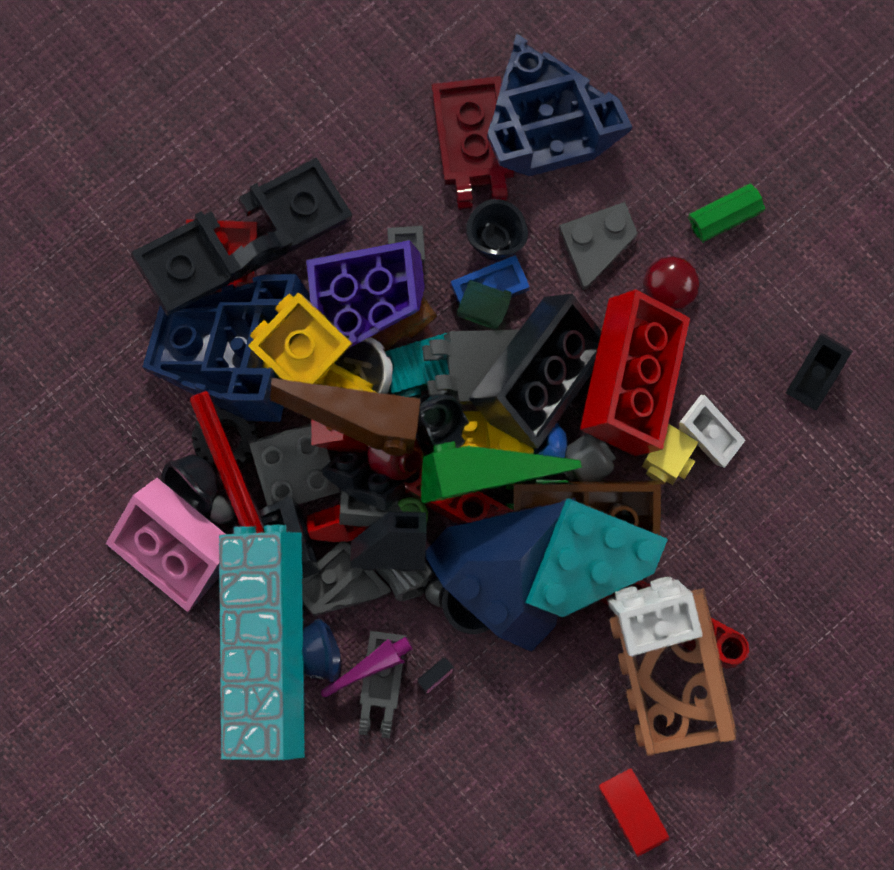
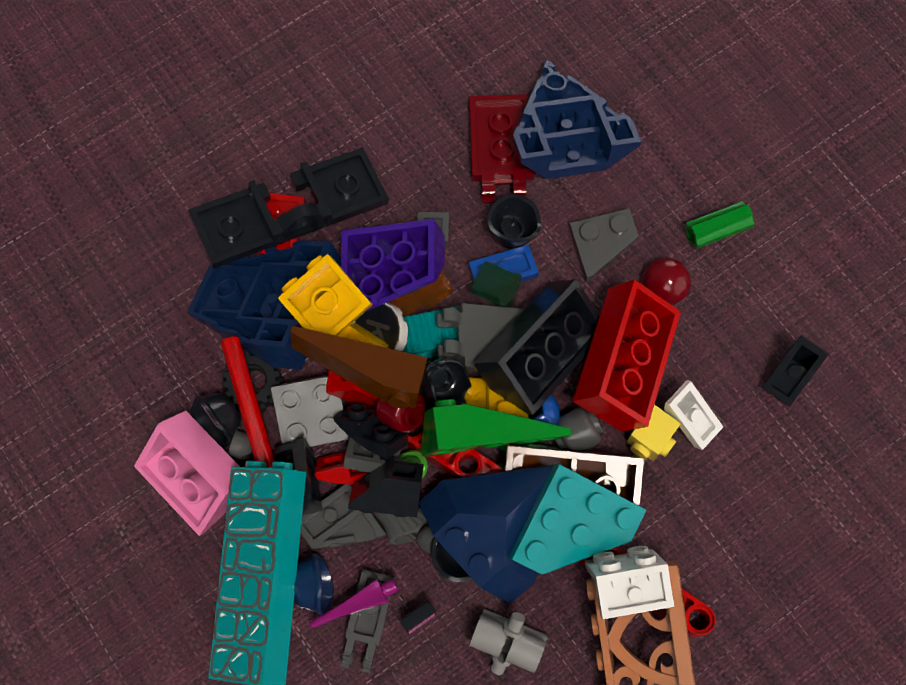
camera: 10 degrees right, 5 degrees down
none -> light grey pin [469,609,548,675]

